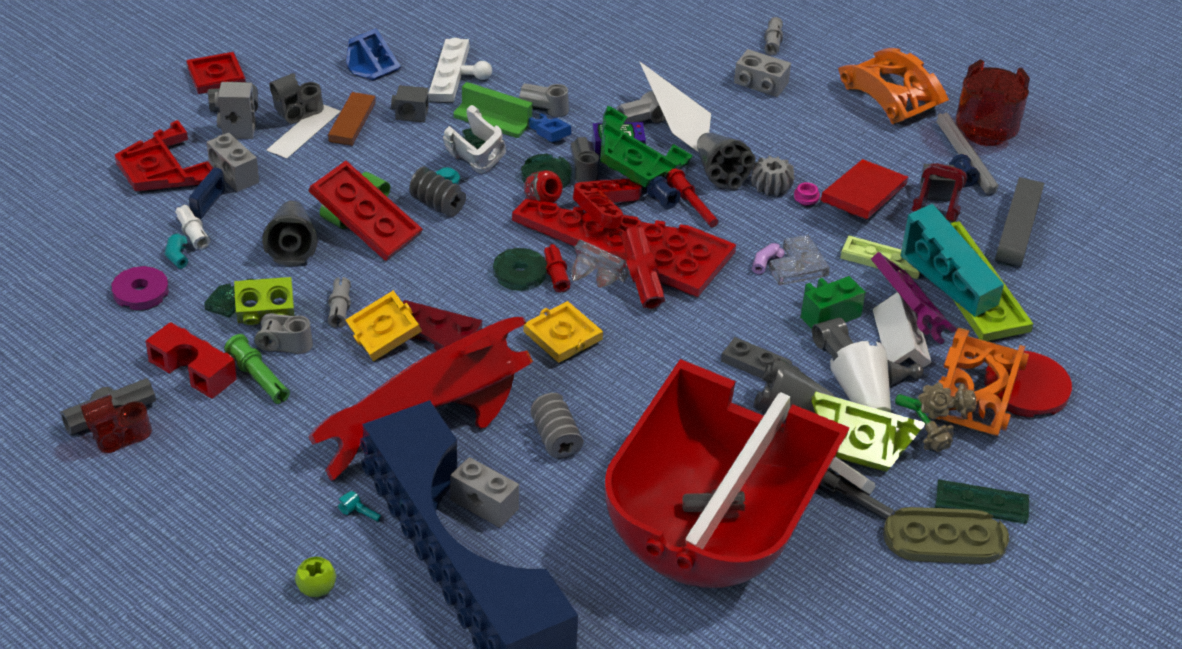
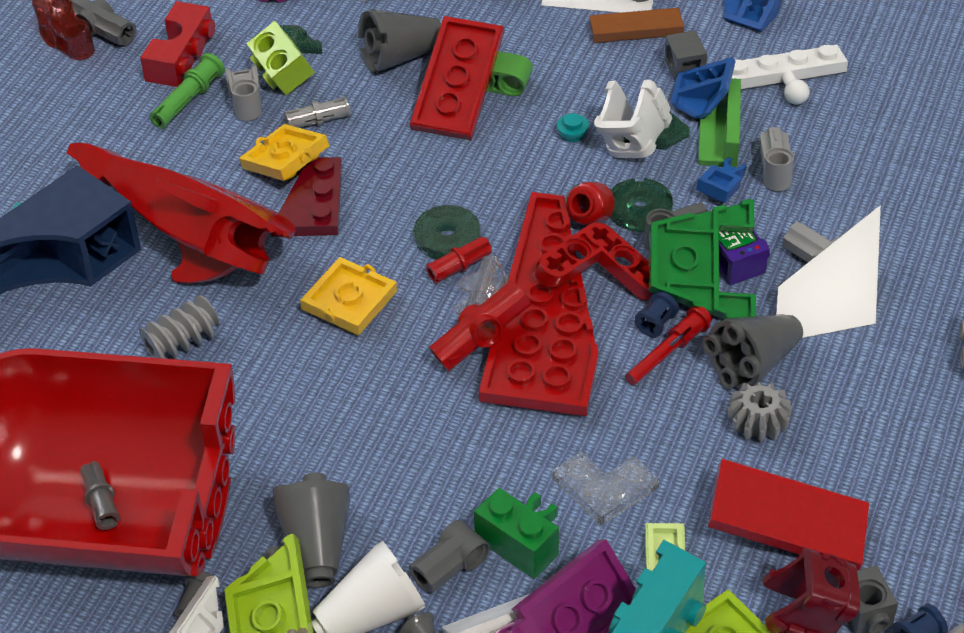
camera: 75 degrees right, 5 degrees up
dark grey piece [409,166,466,217] -> none
light grey brick [450,457,519,528] -> none
white tile [686,392,790,549] -> none
dark grey hinge [721,337,800,379] -> none
lavender arm [752,243,784,274] -> none
dark pink plate [794,182,820,206] -> none
none -> blue slope [670,57,736,118]

